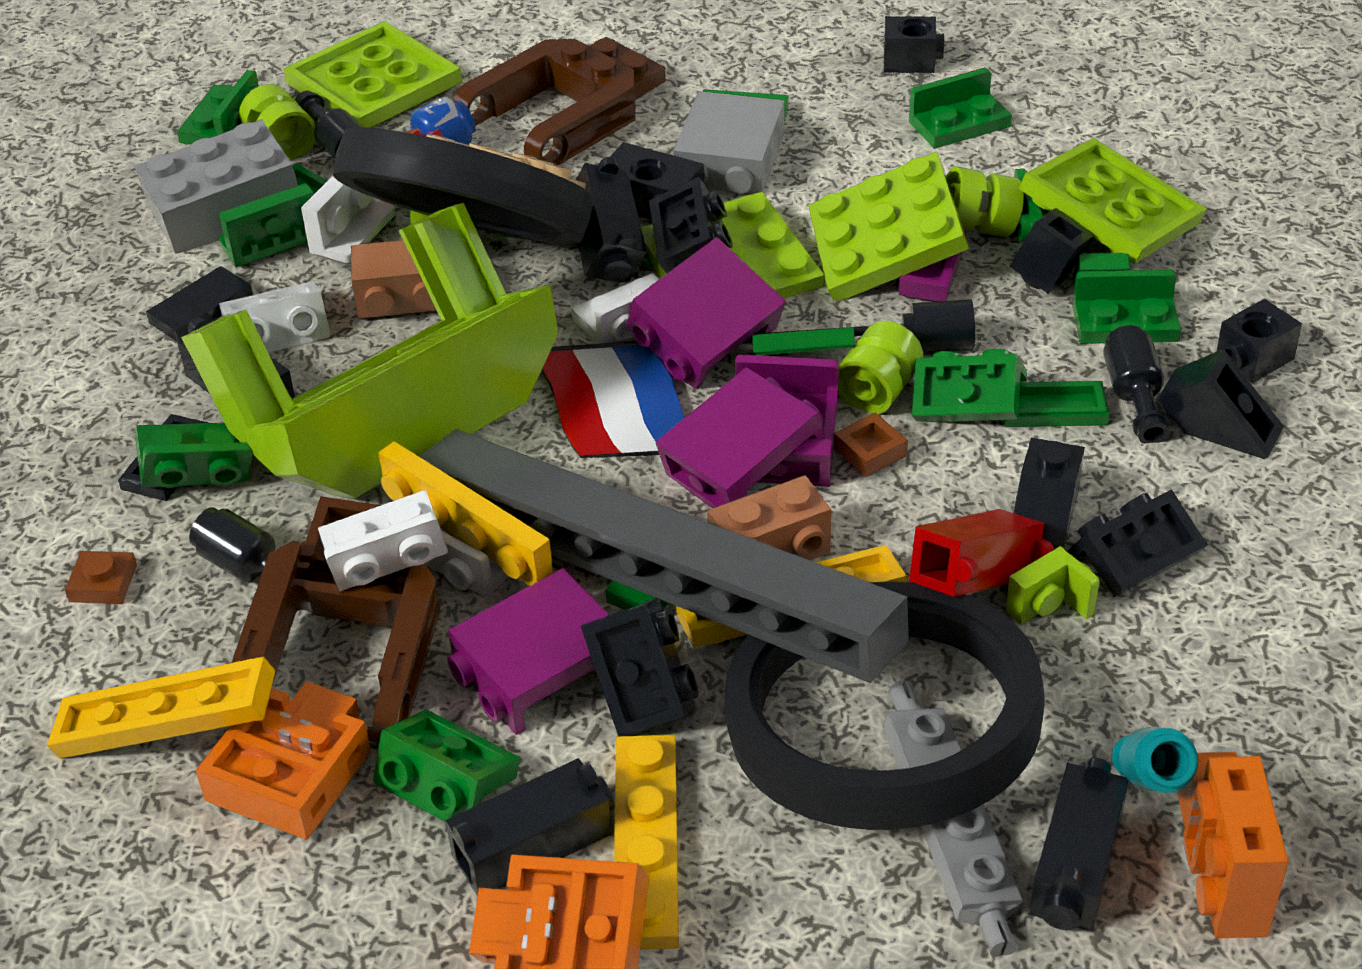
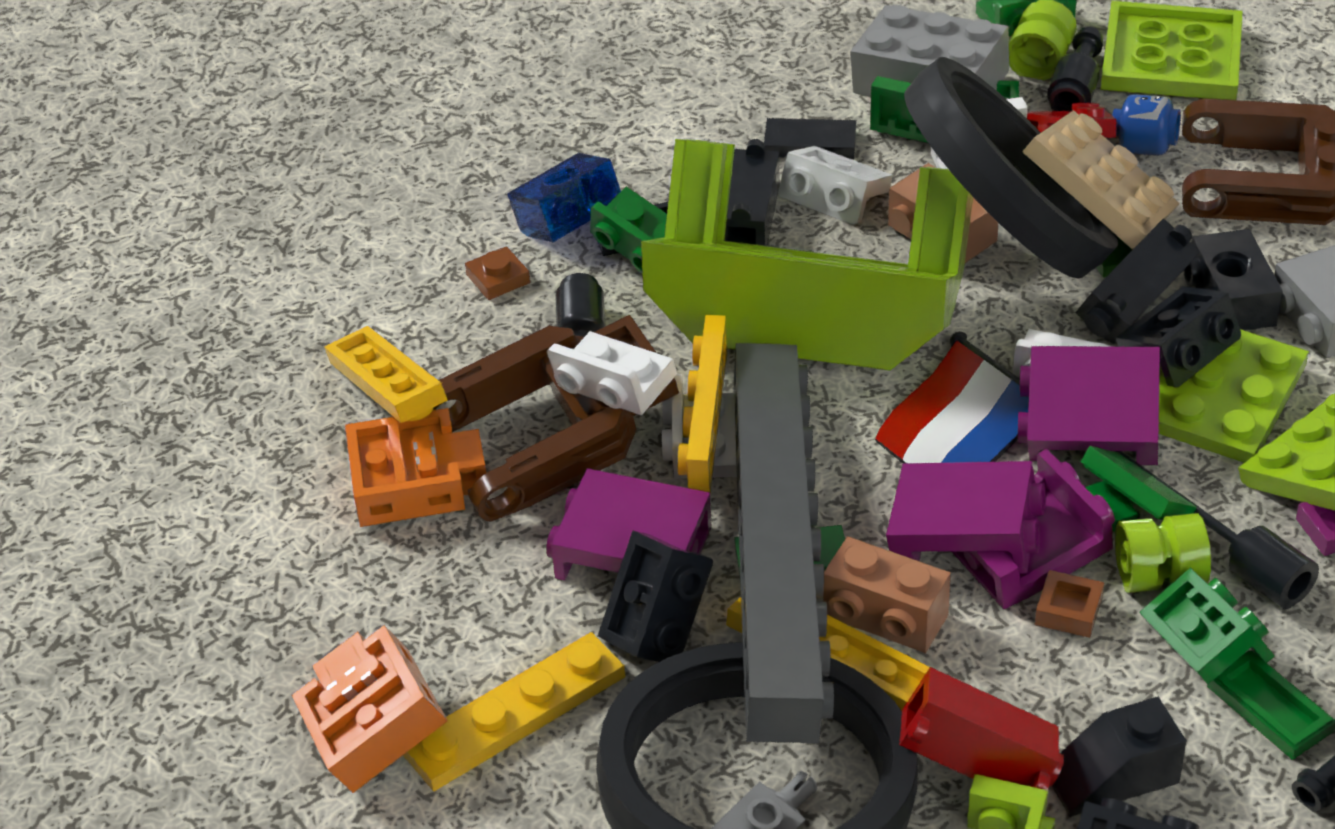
camera: 55 degrees right, 0 degrees up
green bracket [373,709,521,822] -> none
black brick [445,758,615,896] -> none
none -> clear blue brick [507,153,621,243]

